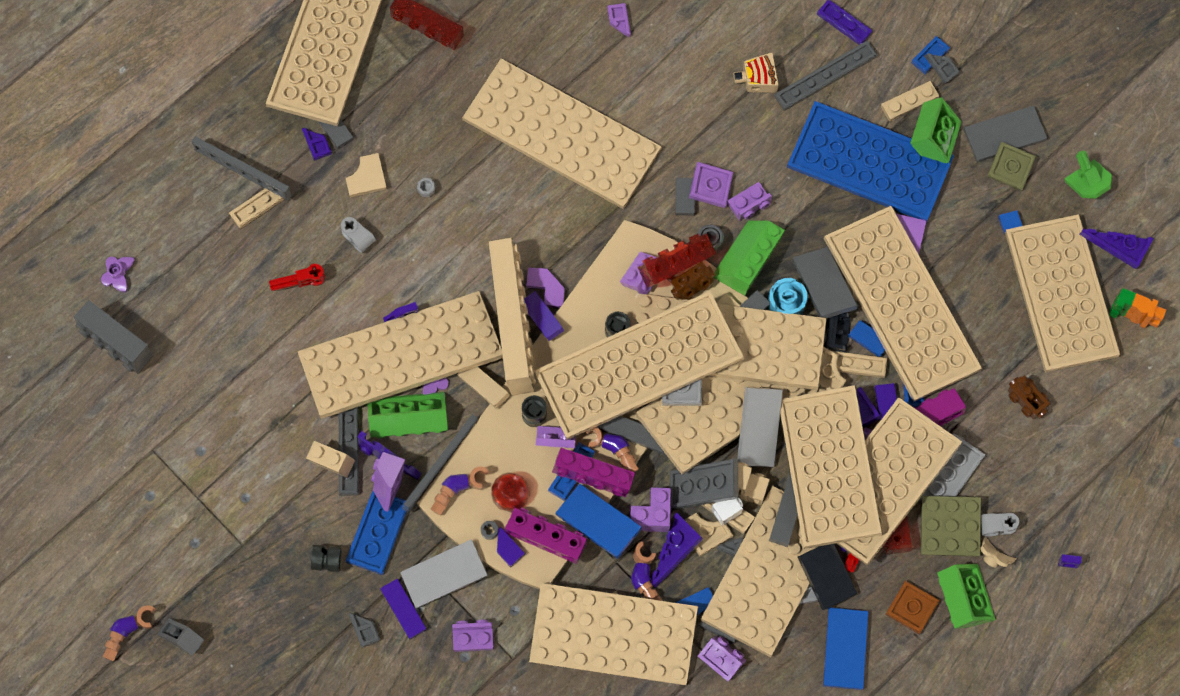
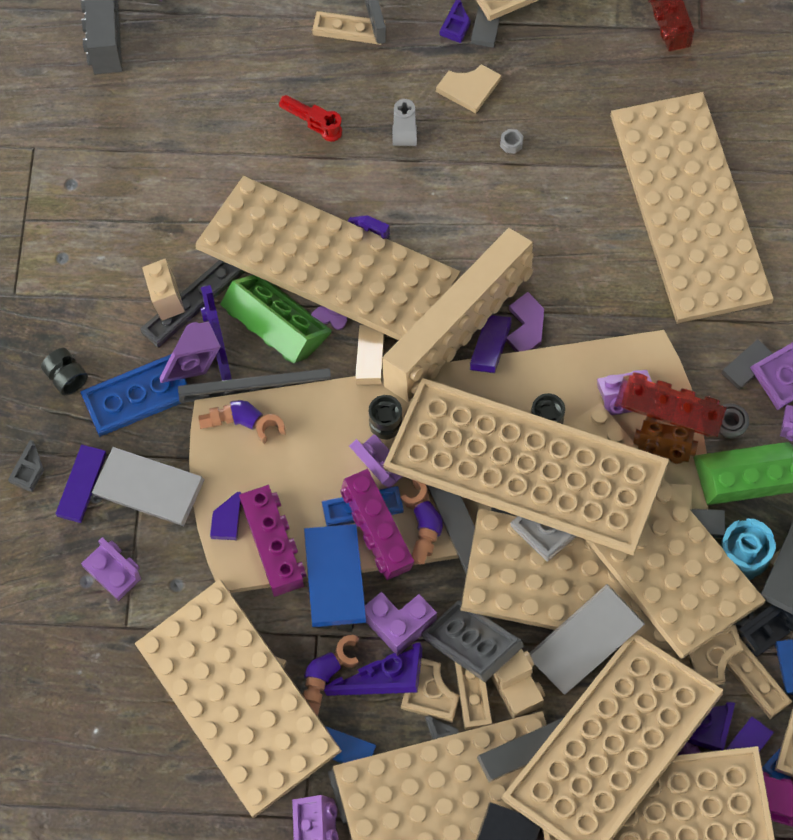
camera: 50 degrees right, 5 degrees down
dark grey bush [481,521,498,540] -> none
clear red cylinder [491,472,530,512] -> none
white brick [711,497,743,526] -> none

